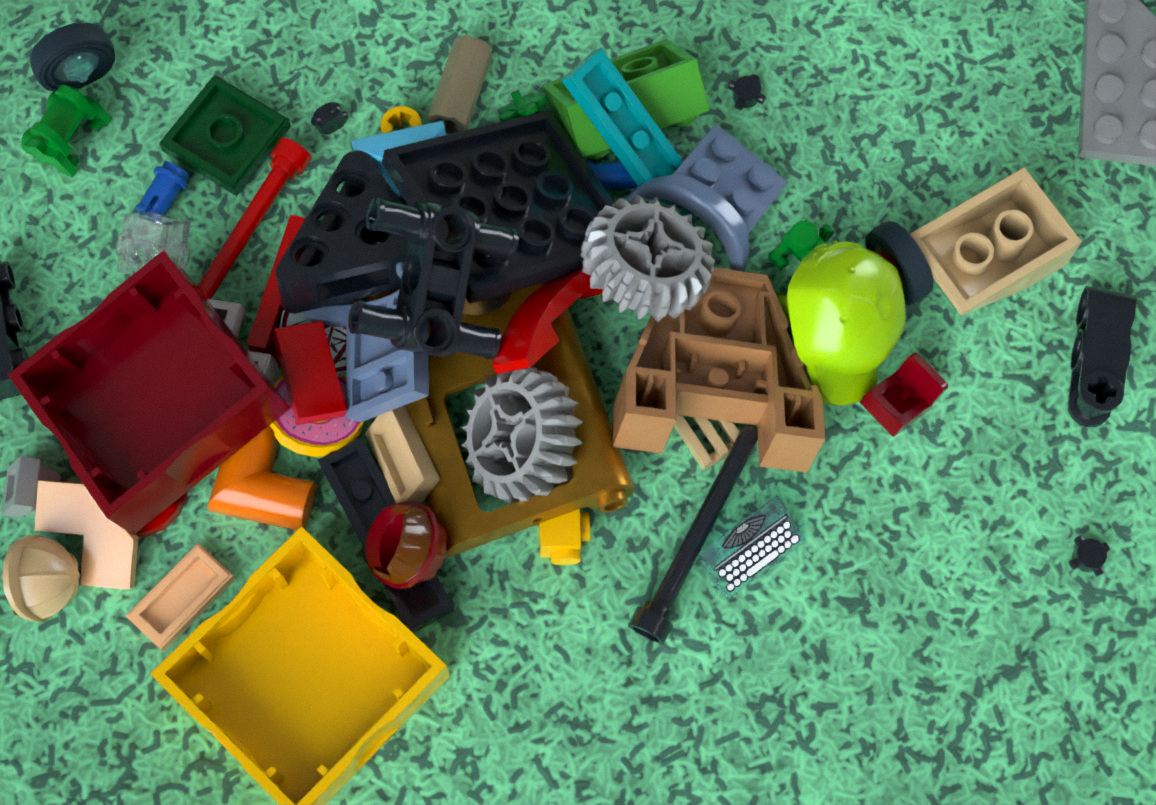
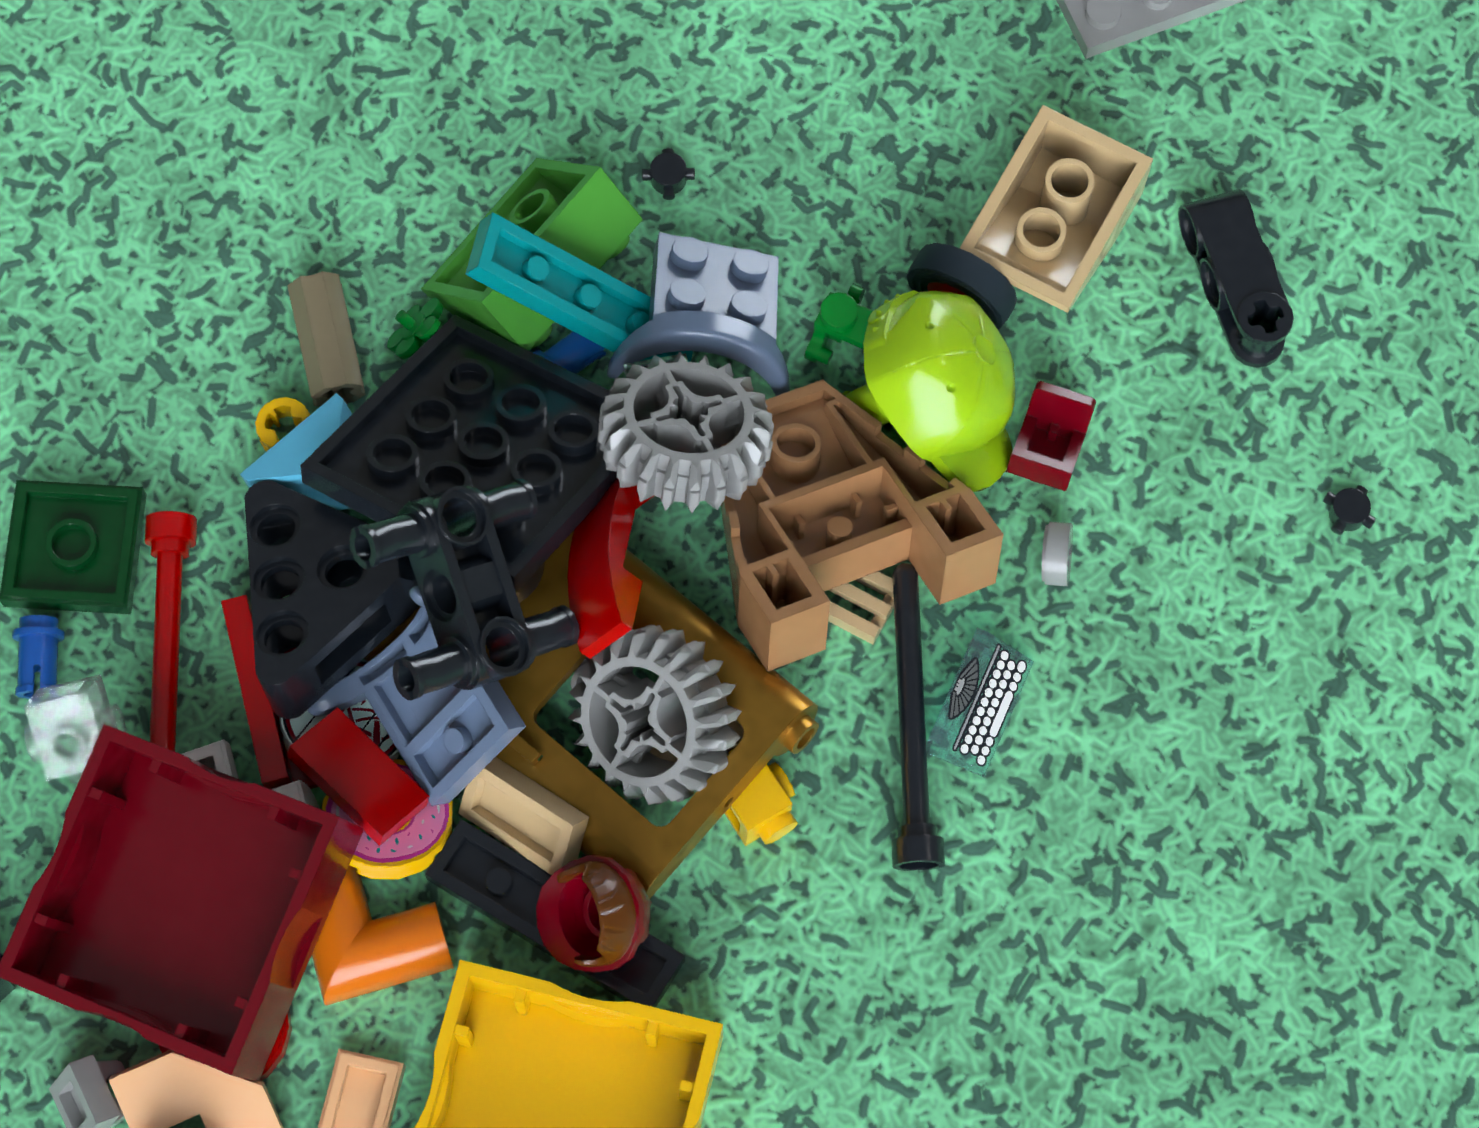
camera: 30 degrees left, 0 degrees up
black piece [311,102,348,135] -> none
none -> light grey tile [1042,522,1073,586]

